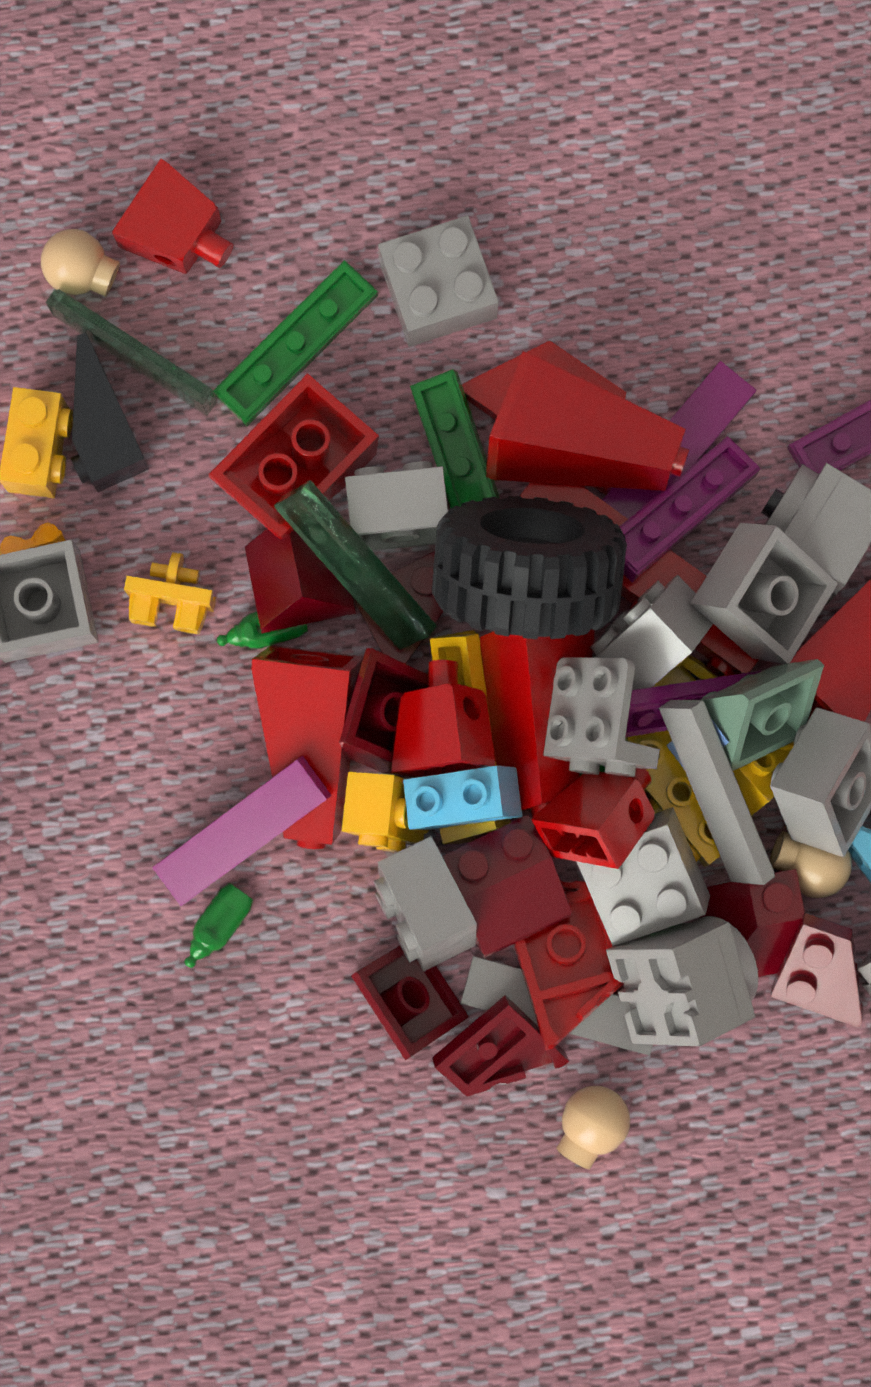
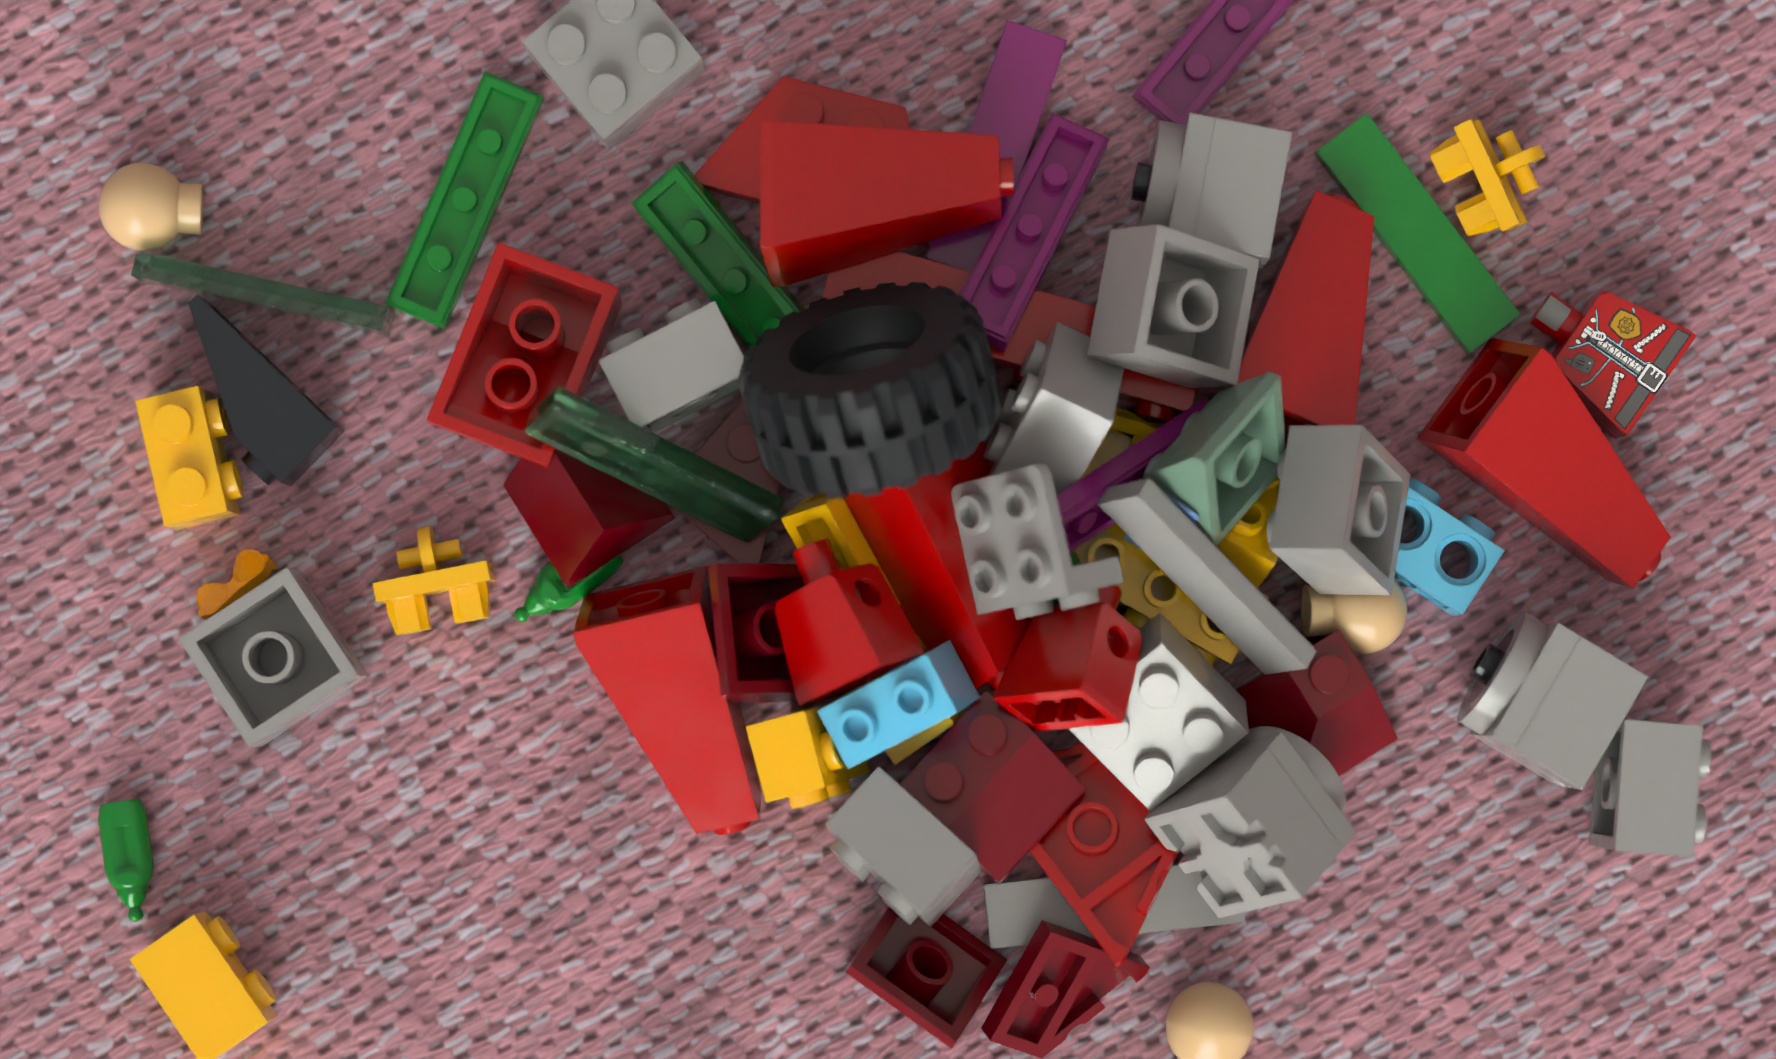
camera: 25 degrees left, 5 degrees up
red torso [112,159,234,274] -> none
magenta tile [152,756,332,906] -> none
green piece [184,883,254,968] -> none
wing [770,913,864,1028] -> none

